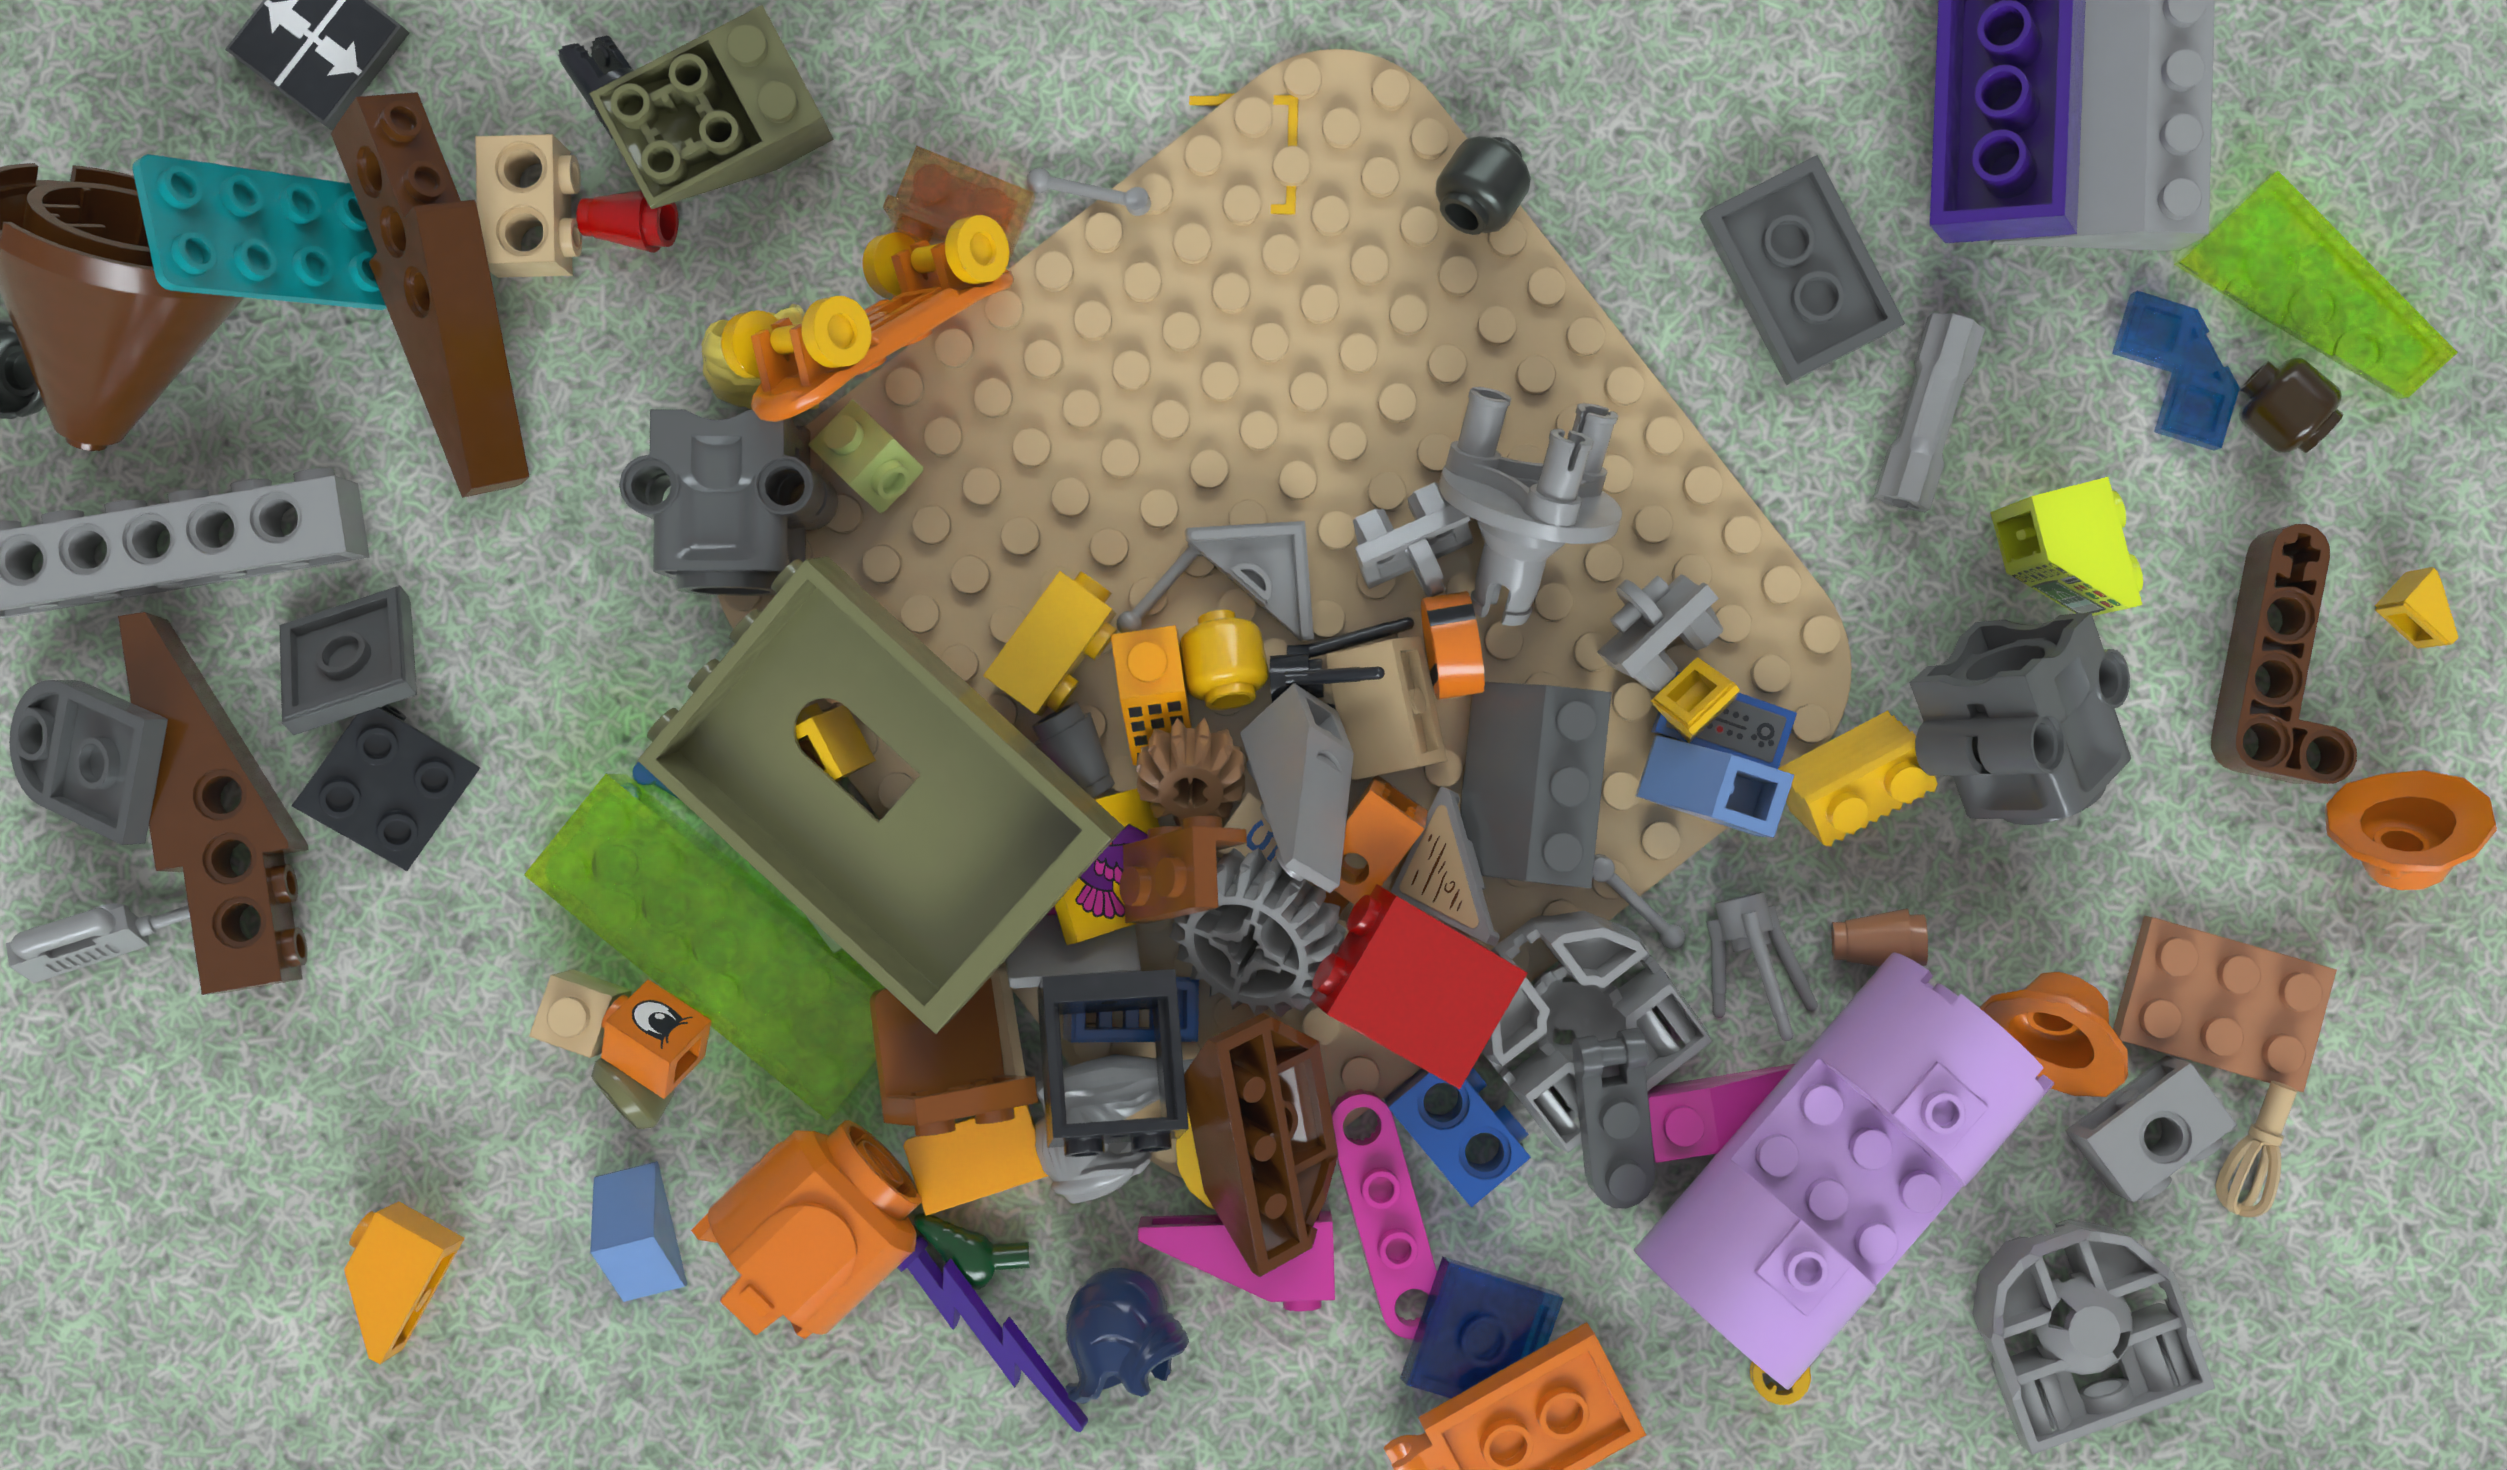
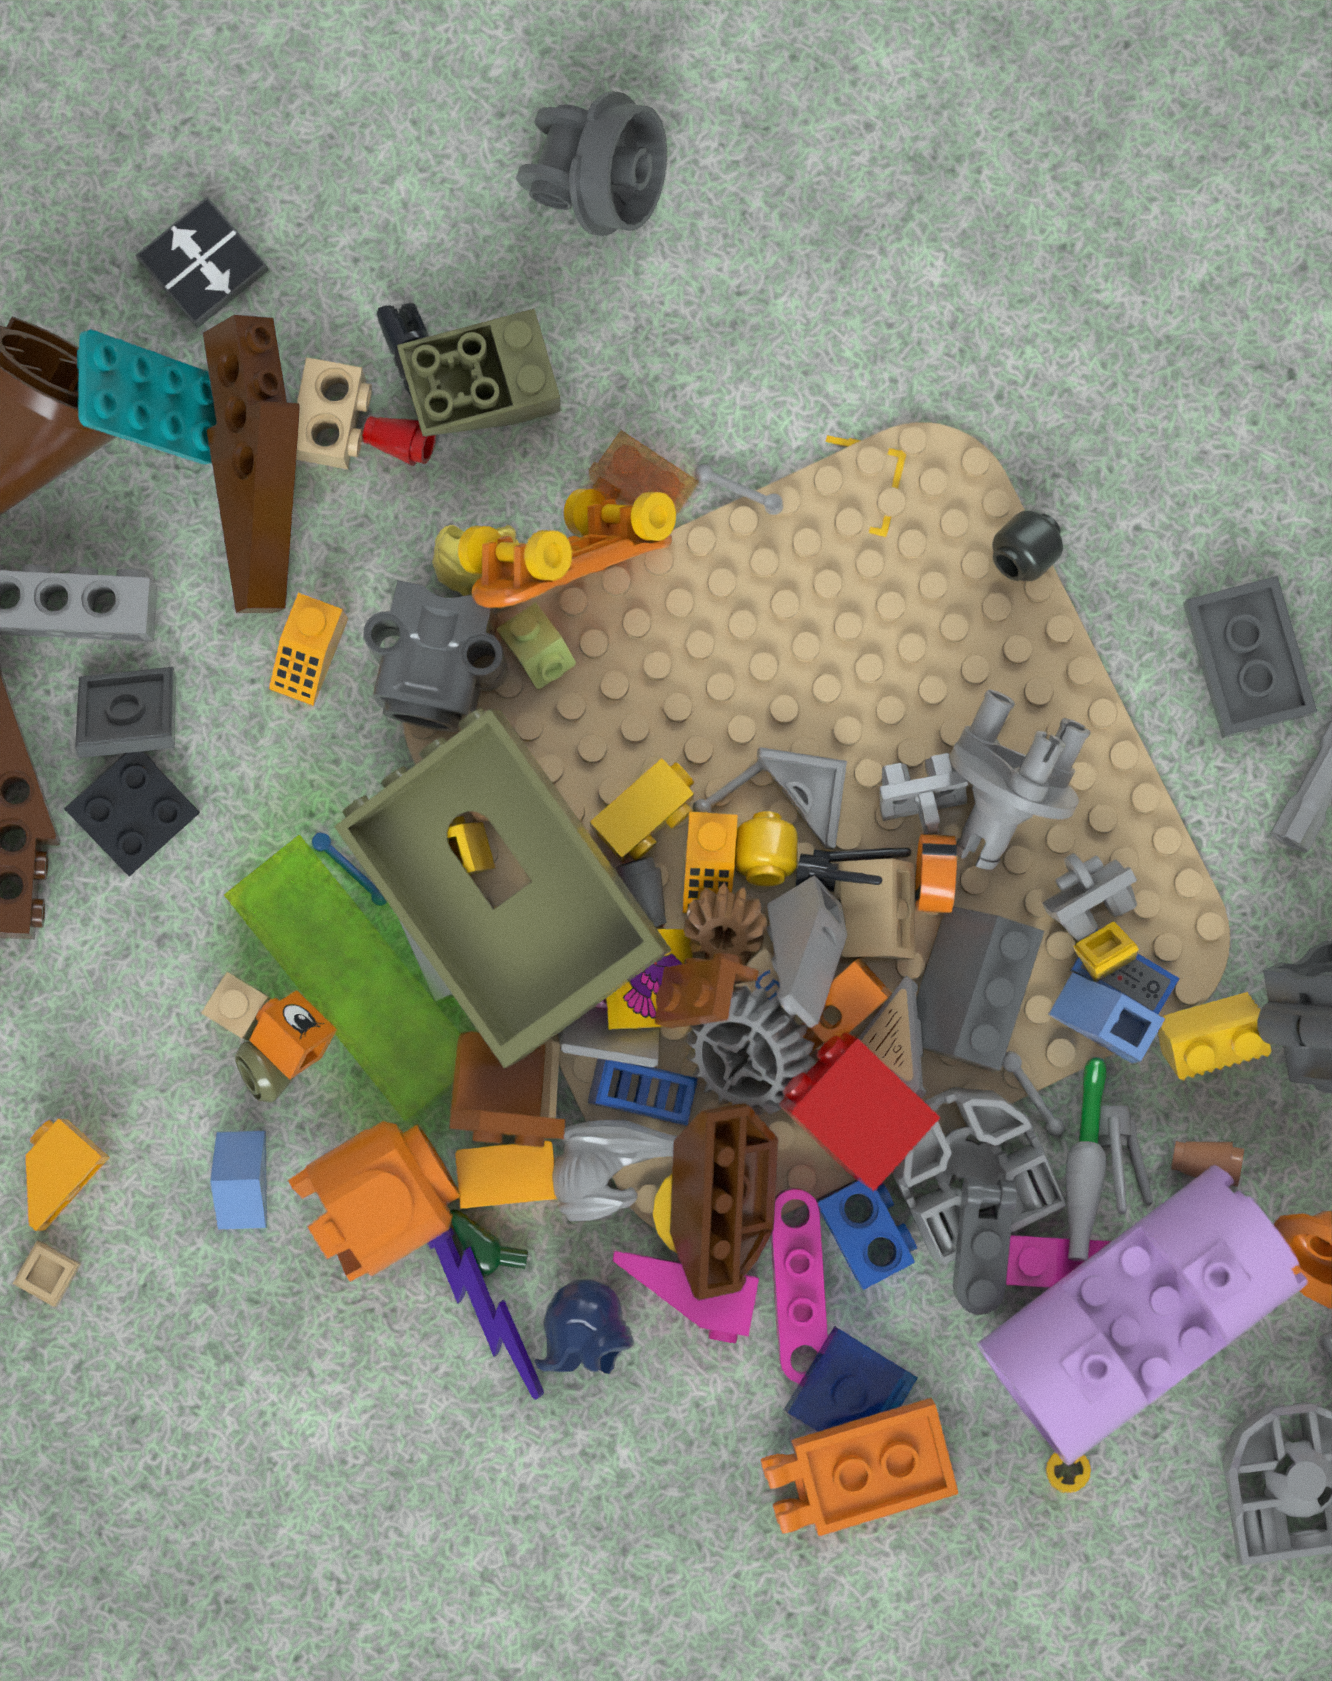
camera: 10 degrees right, 5 degrees down
black window [1037,969,1189,1157] -> none
none -> tan tile [12,1240,81,1307]
none -> light orange slope [269,592,348,706]
none -> light grey piece [1066,1057,1107,1262]

